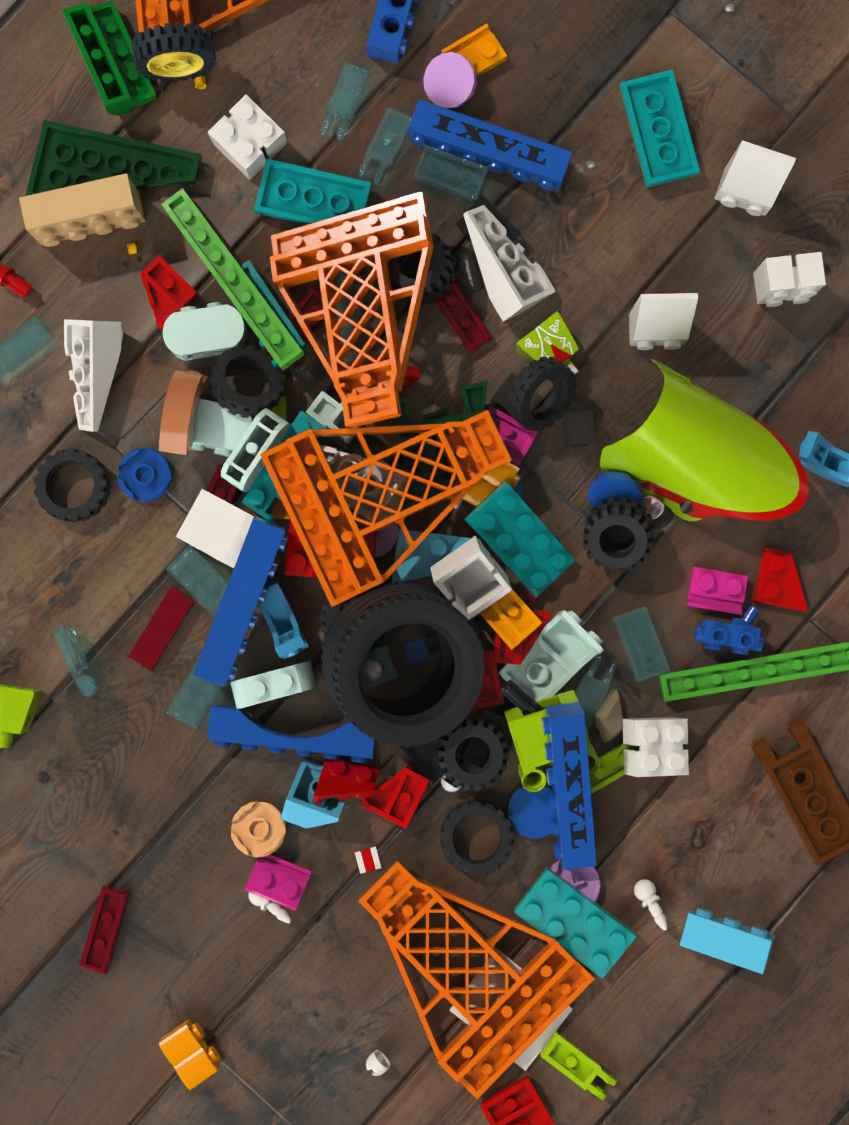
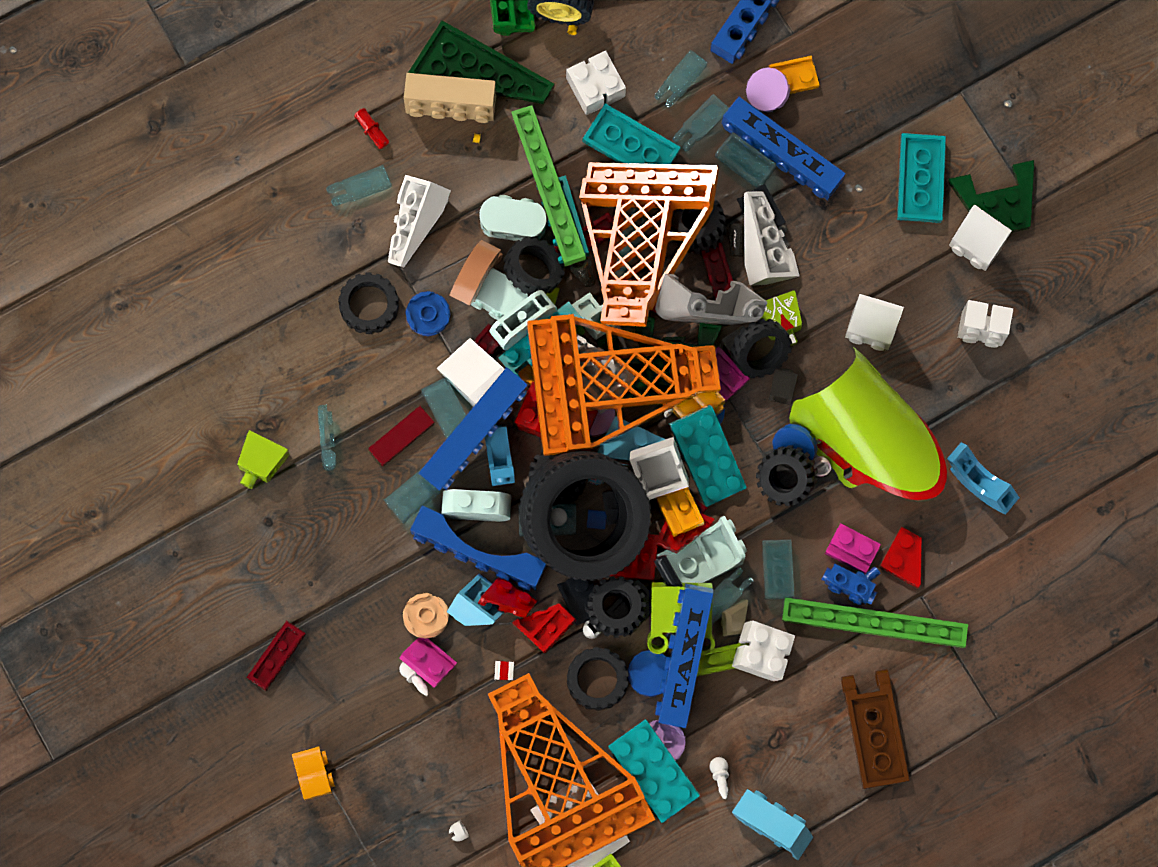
camera: 10 degrees right, 10 degrees down
red wing [140,255,198,331] -> none
none -> light grey windscreen [655,274,767,326]
none -> dark green wing [948,160,1034,233]

